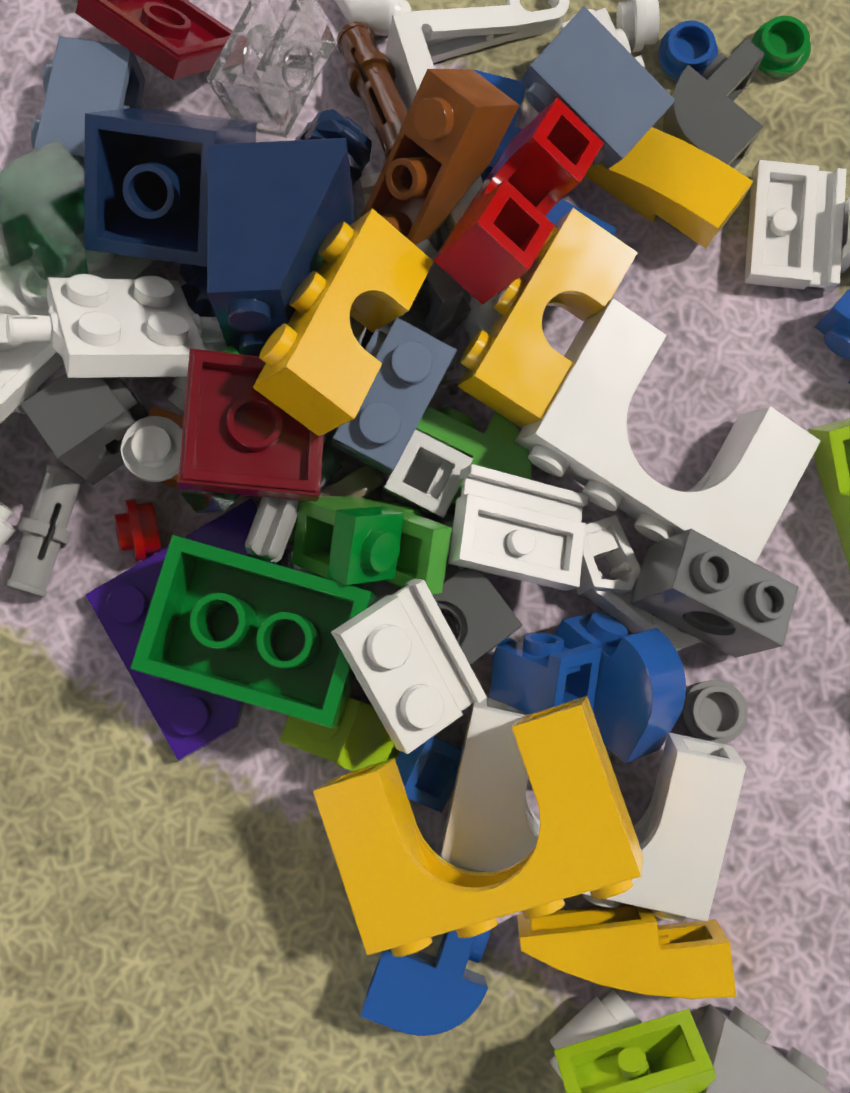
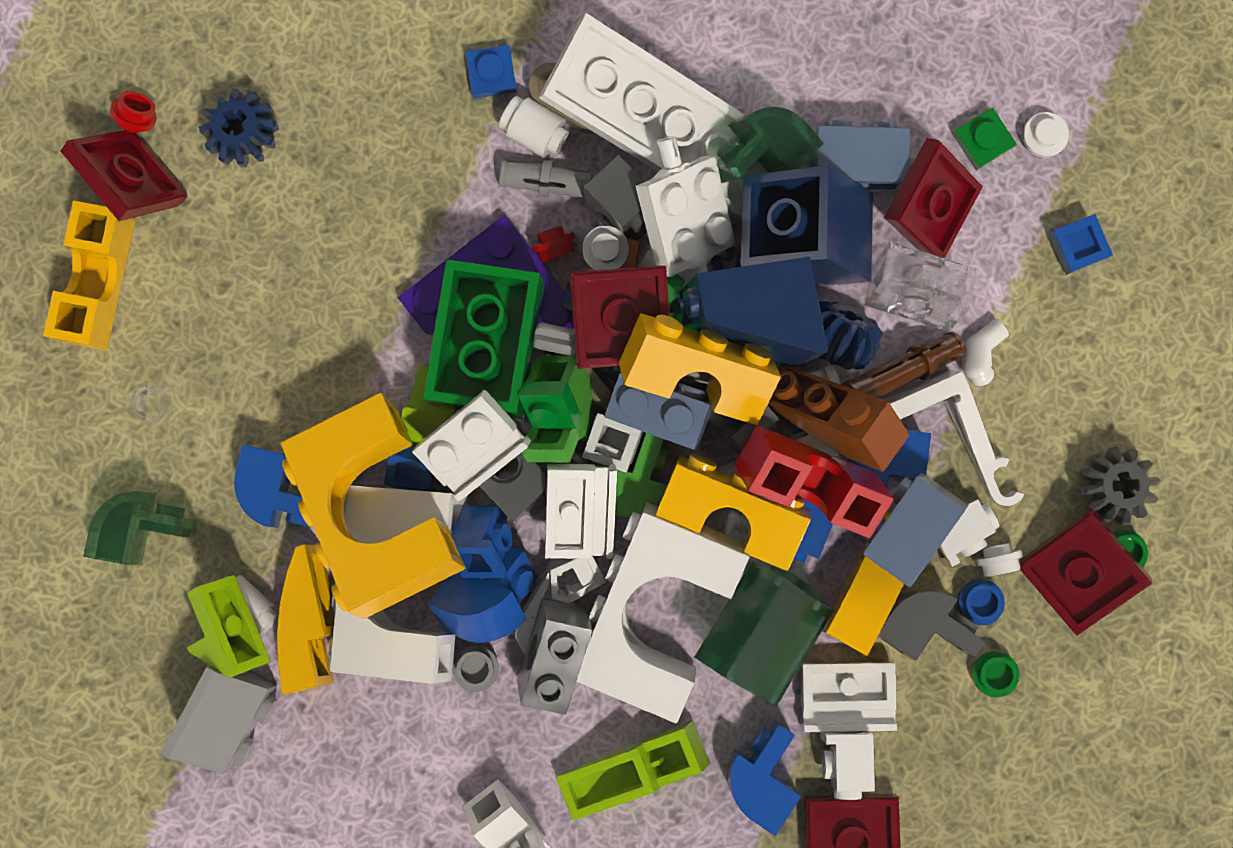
camera: 80 degrees right, 5 degrees up
none -> clear green brick [694,560,834,707]

